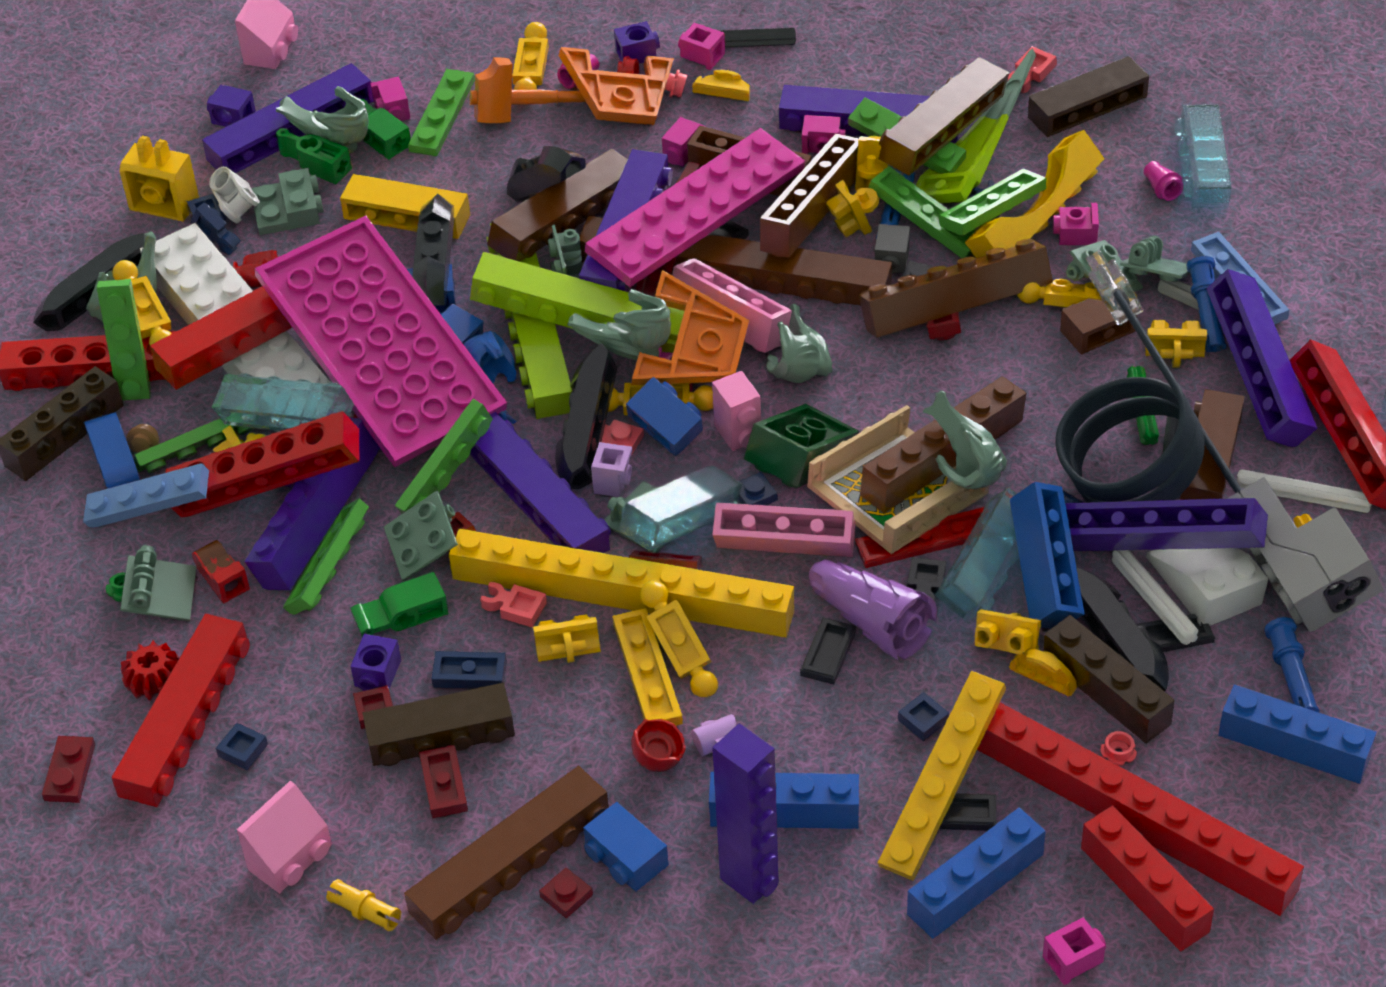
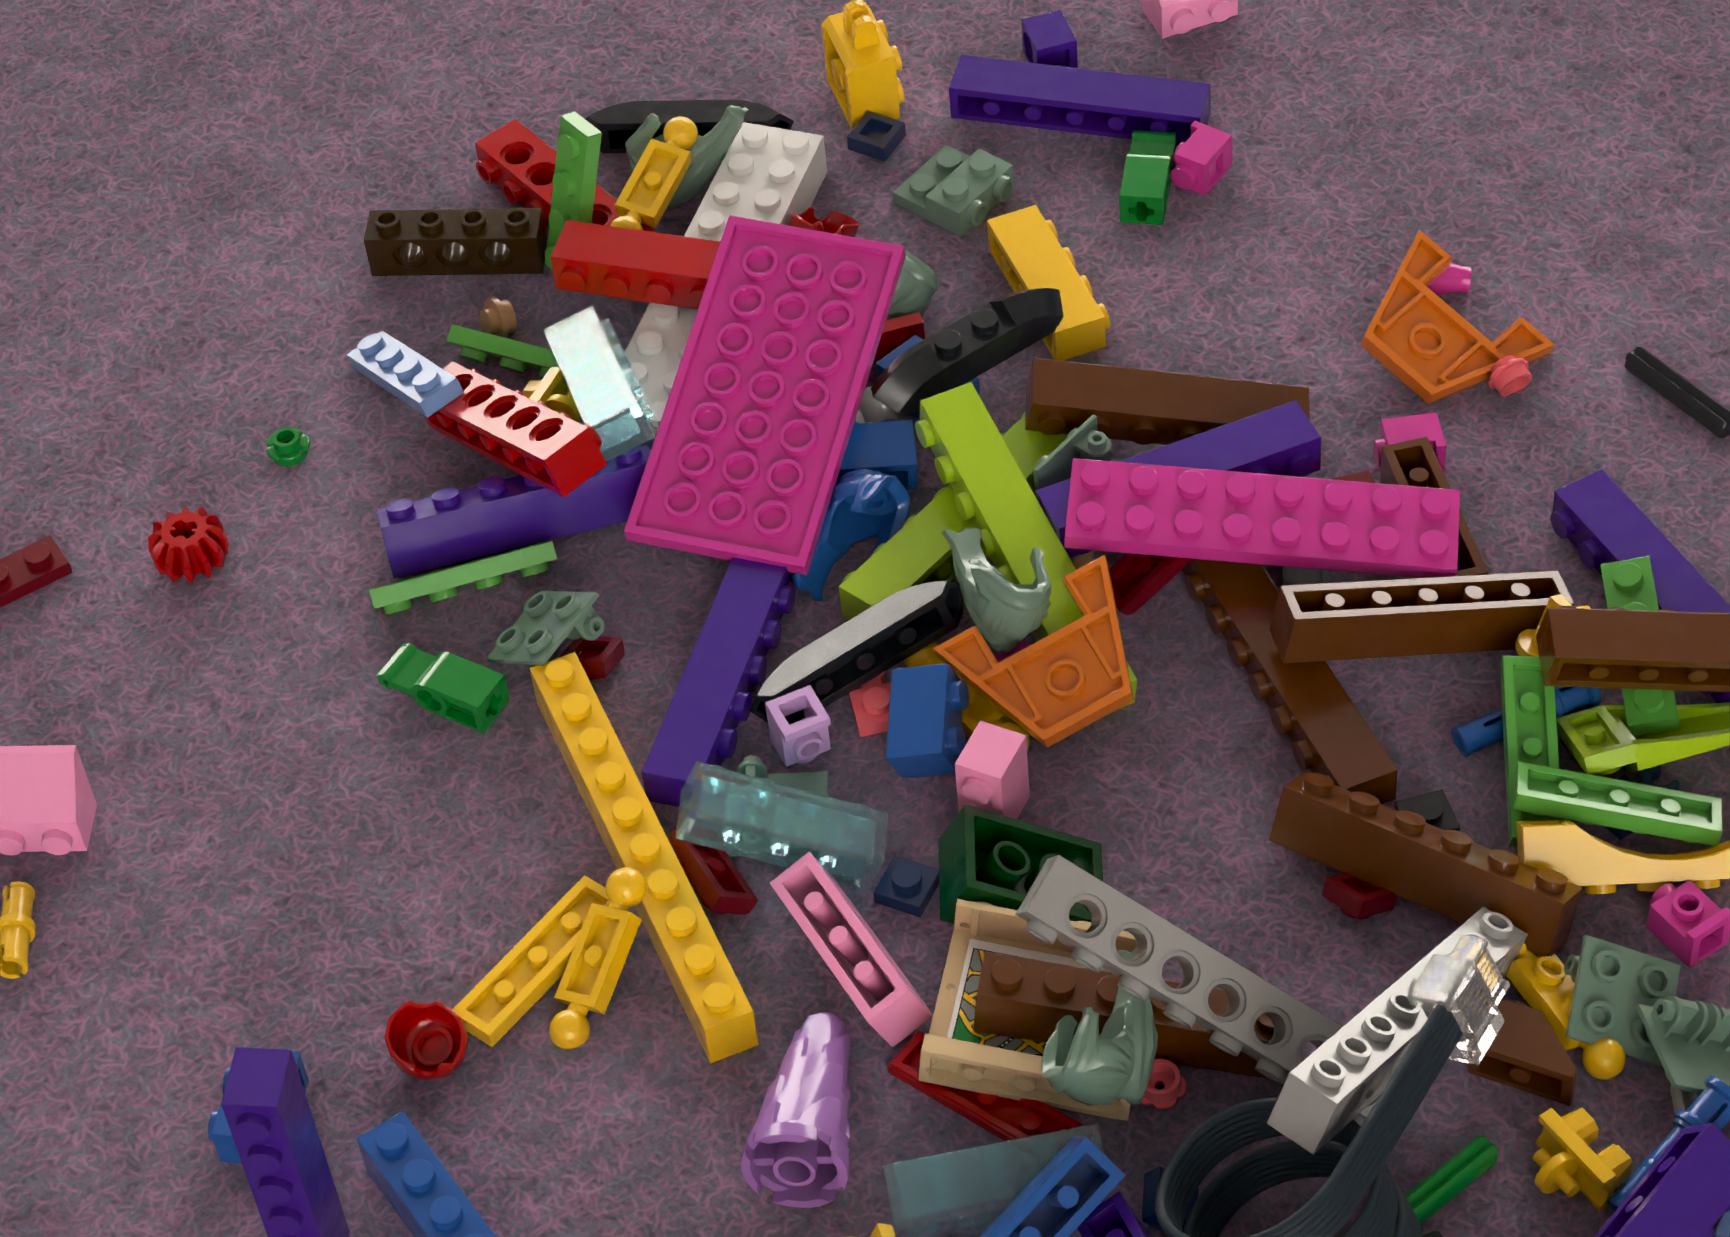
camera: 55 degrees right, 0 degrees up
blue beam [84,412,140,489] -> none
red brick [111,613,250,807] -> none
sand green hinge [120,545,197,622] -> none
dark blue plate [190,202,241,255] -> none
red leg [192,540,250,604] -> none
white piece [209,167,260,224] -> none
dark blue plate [216,723,268,770] -> none
sand green hair [276,86,369,153] -> none
green piece [276,128,352,185] -> none
dark purple brick [350,634,401,691] -> none
dark red plate [353,685,393,729] -> none
dark brown brick [362,683,515,766] -> none
bright green plate [395,399,493,514] -> none
reddish brown brick [404,765,609,940] -> none
bright green plate [408,69,475,156] -> none
dark red plate [419,745,468,819] -> none
dark blue plate [431,651,507,689] -> none
orange piece [470,57,586,123] -> none
coral plate [480,582,547,628] -> none
black brick [507,146,586,201] -> none
yellow plate [512,22,549,90] -> none
yellow hips [533,614,601,663] -> none
dark red plate [539,867,593,919] -> none
dark purple brick [614,21,660,64] -> none
red plate [617,56,640,74] -> none
bright pink brick [672,258,792,353] -> none
dark pink brick [678,22,725,71] -> none
lavender piece [691,714,736,757] -> none
yellow plate [692,70,750,101] -> none
sand green hair [766,303,833,383] -> none
black tile [800,617,856,685] -> none
dark pink brick [802,115,846,154] -> none
yellow hips [826,180,879,237] -> none
dark grey brick [875,224,910,273] -> none
black plate [907,557,946,601] -> none
none -> light grey brick [1015,855,1380,1126]
none -> light grey brick [1267,907,1528,1155]

